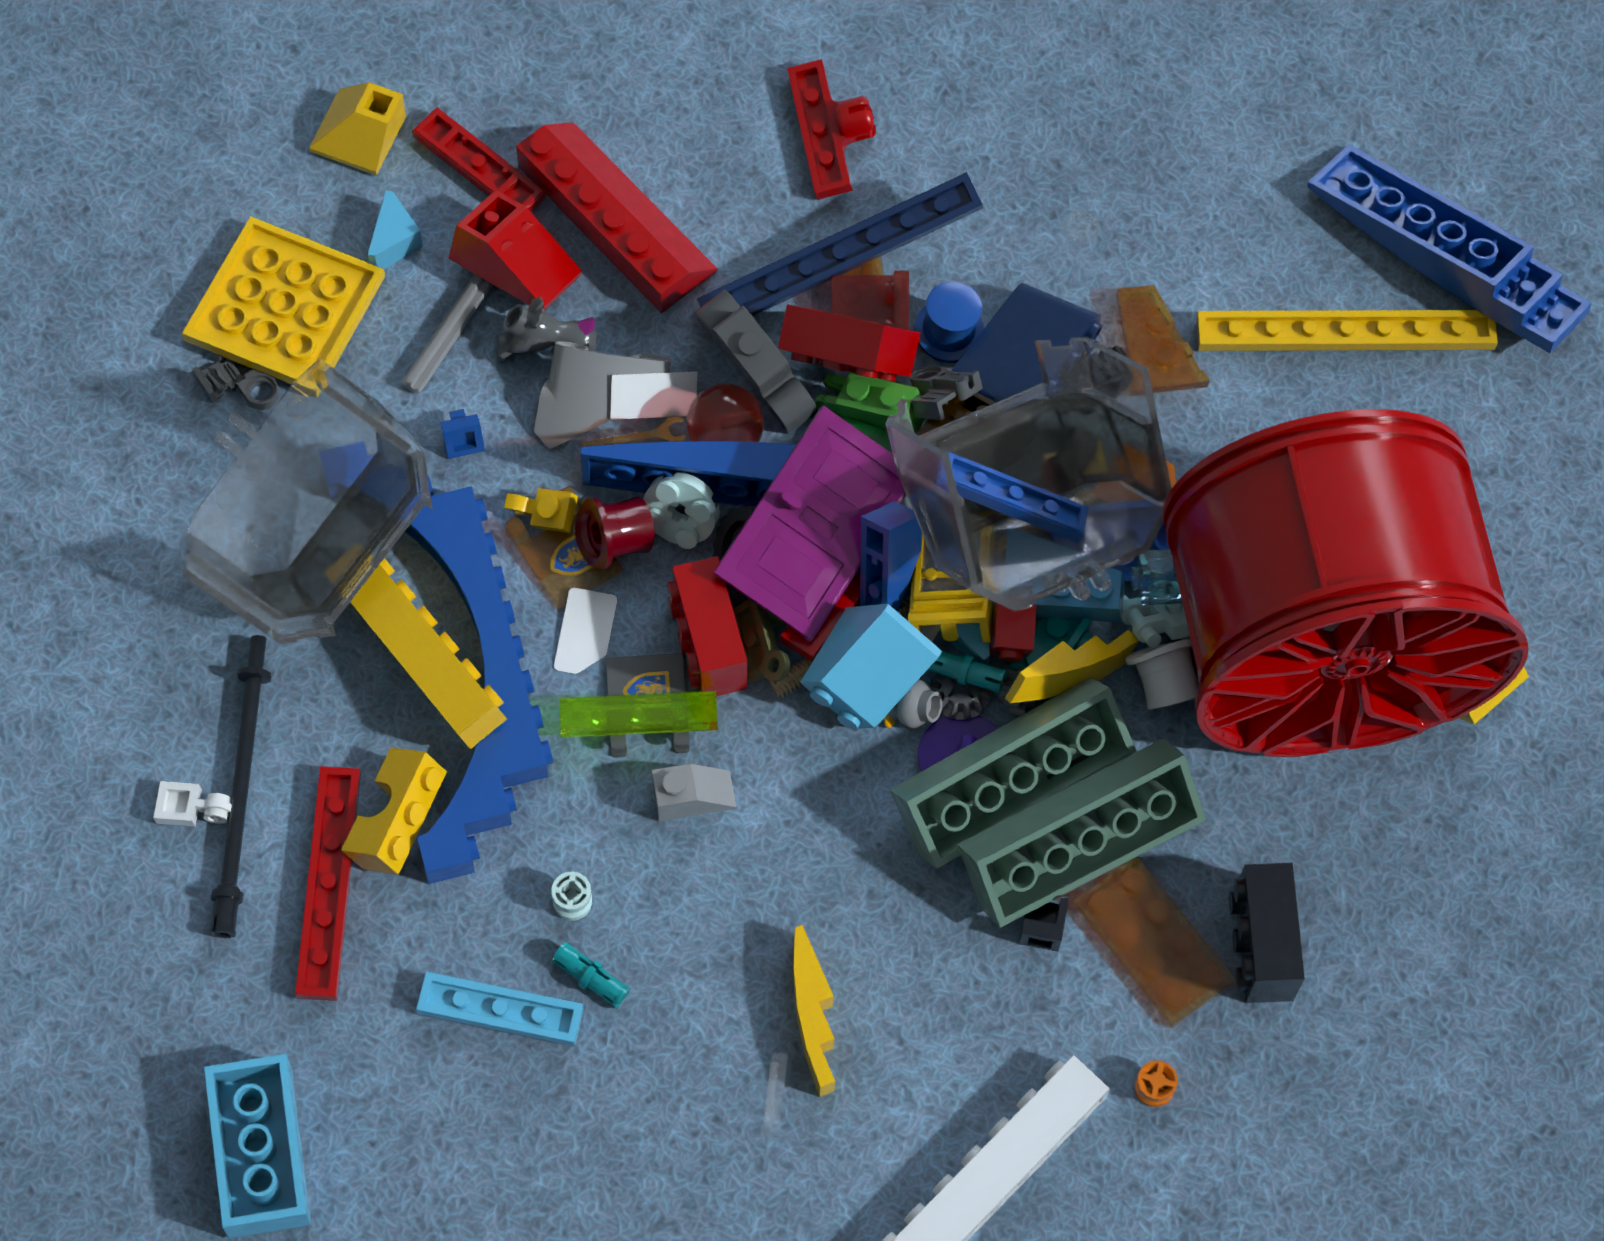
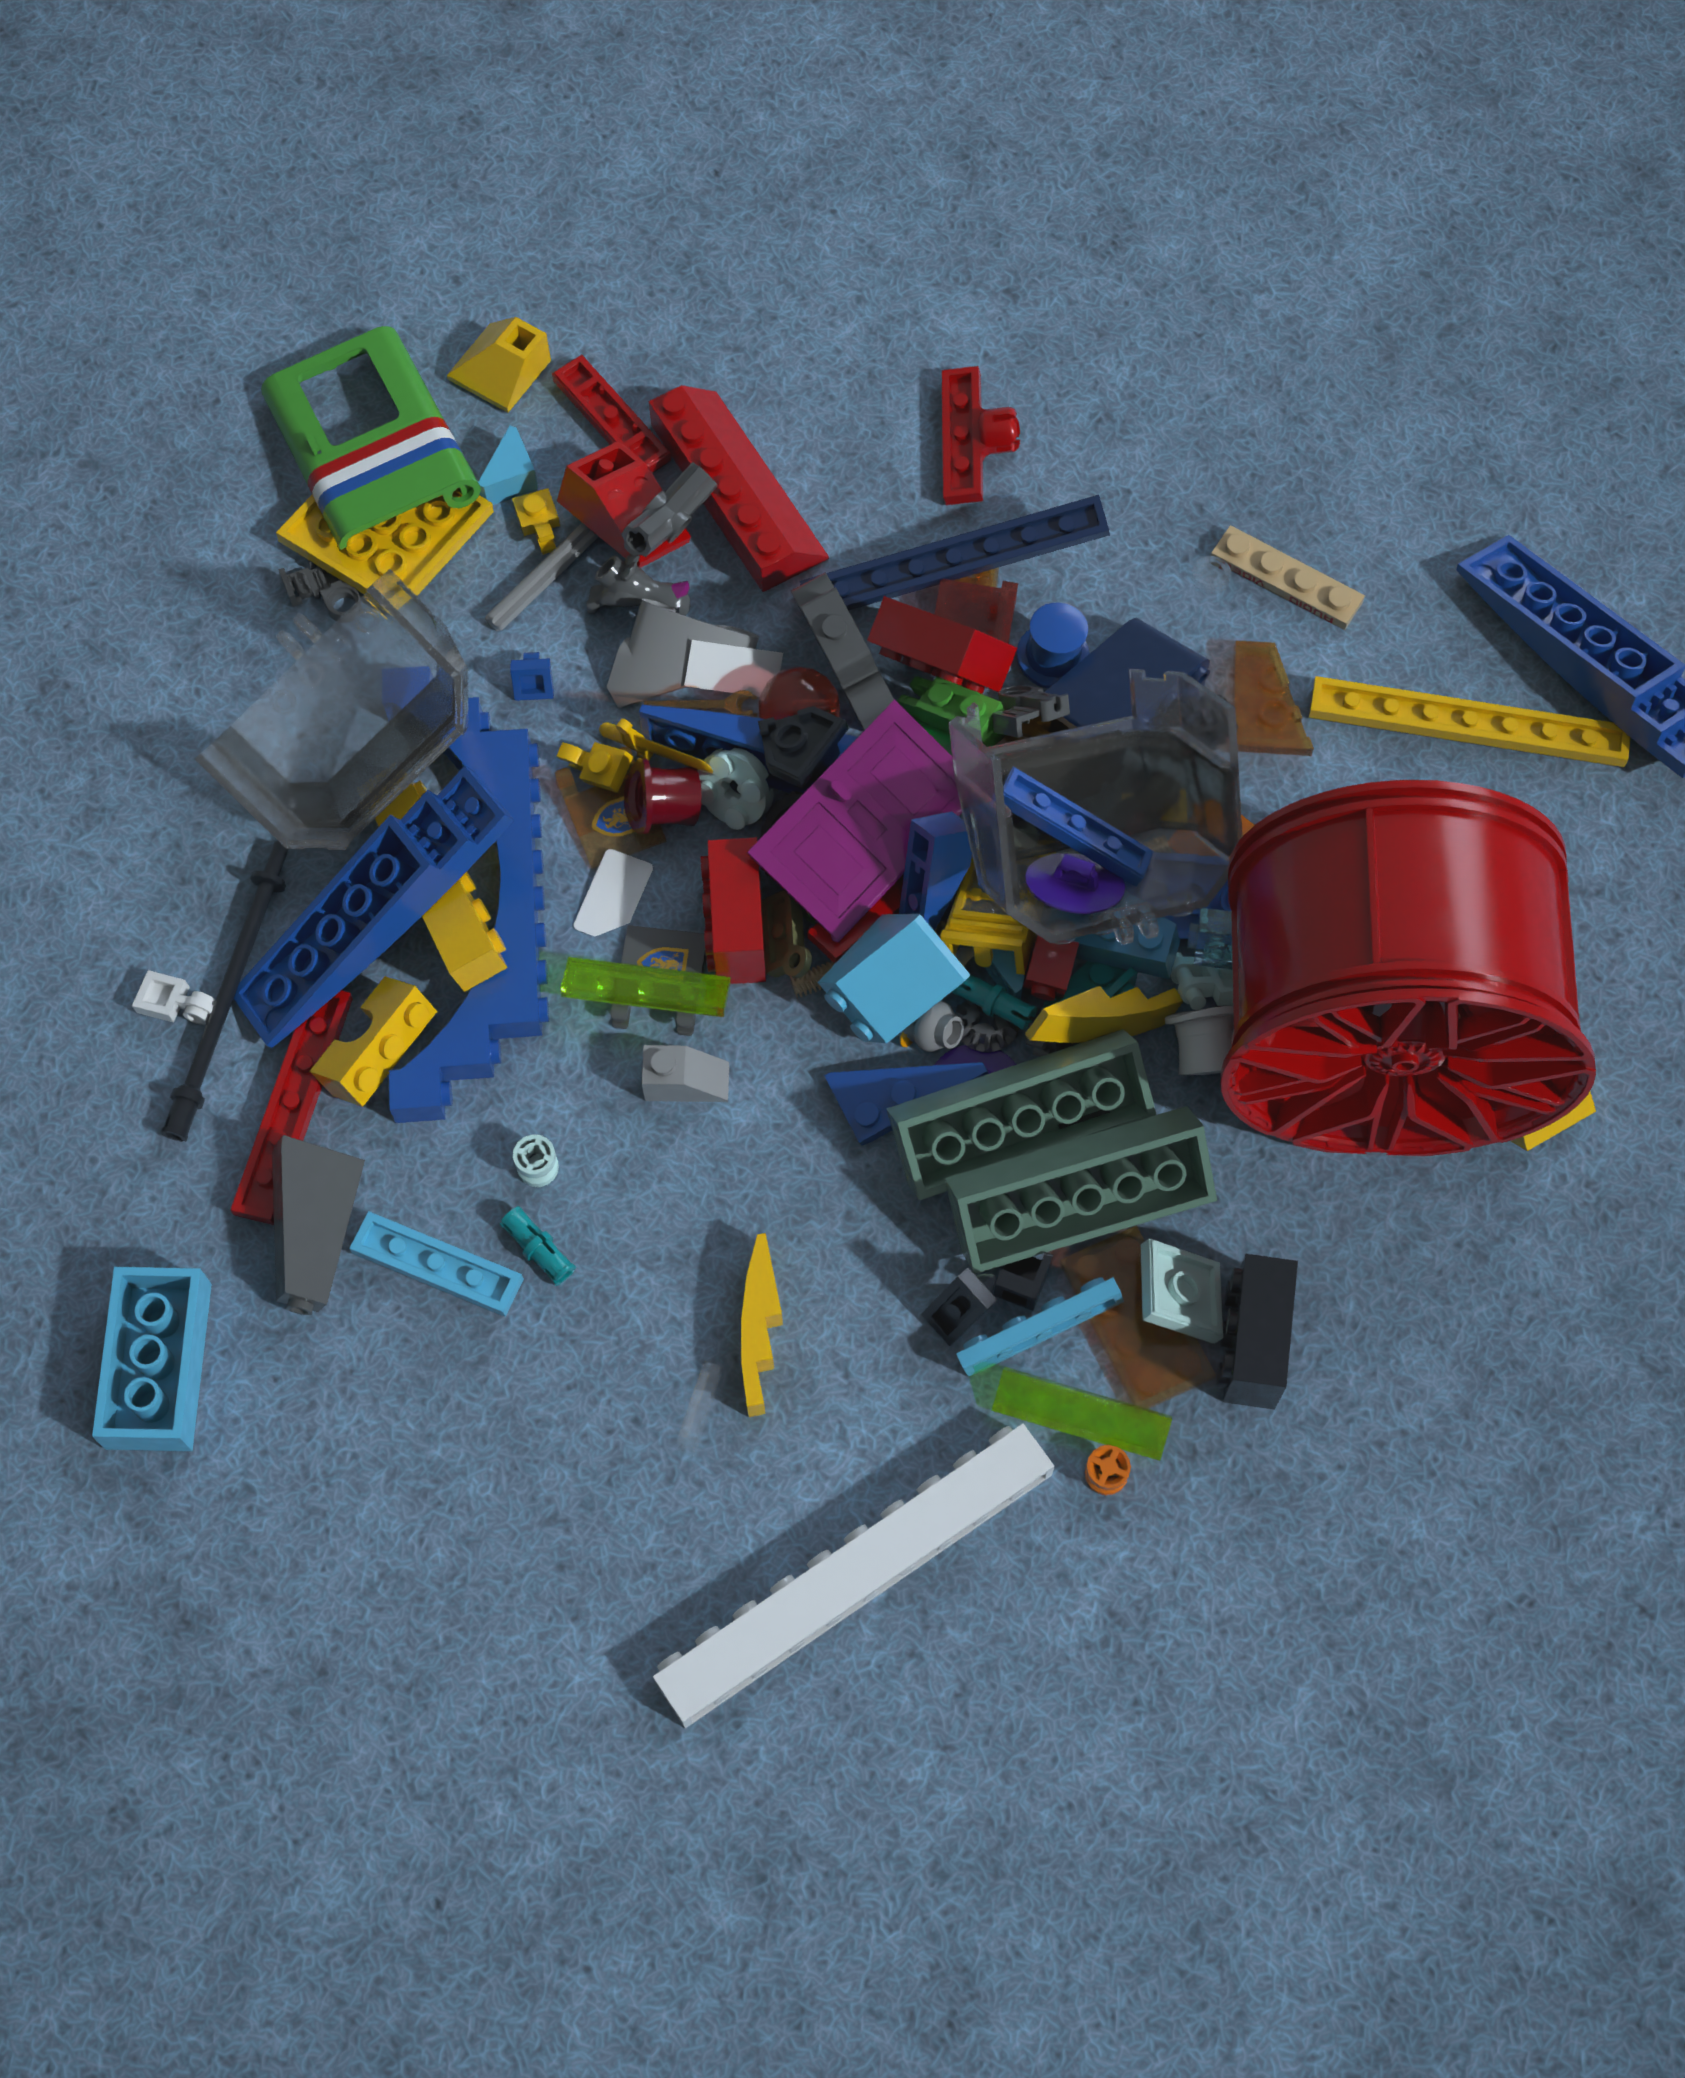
camera: 15 degrees right, 0 degrees up
none -> blue slope [234,765,514,1048]
none -> bright green piece [261,326,481,550]
none -> dark grey slope [272,1135,365,1315]
none -> yellow plate [512,488,560,555]
none -> yellow sword [599,718,713,774]
none -> dark grey piece [621,462,717,557]
none -> black plate [758,706,849,789]
none -> blue wing [824,1062,989,1146]
none -> black tile [921,1268,997,1346]
none -> medium azure plate [956,1277,1124,1377]
none -> clear neon green tile [991,1367,1173,1461]
none -> dark purple shield [1025,853,1125,914]
none -> light aqua plate [1141,1238,1223,1344]
none -> tan plate [1210,525,1365,630]

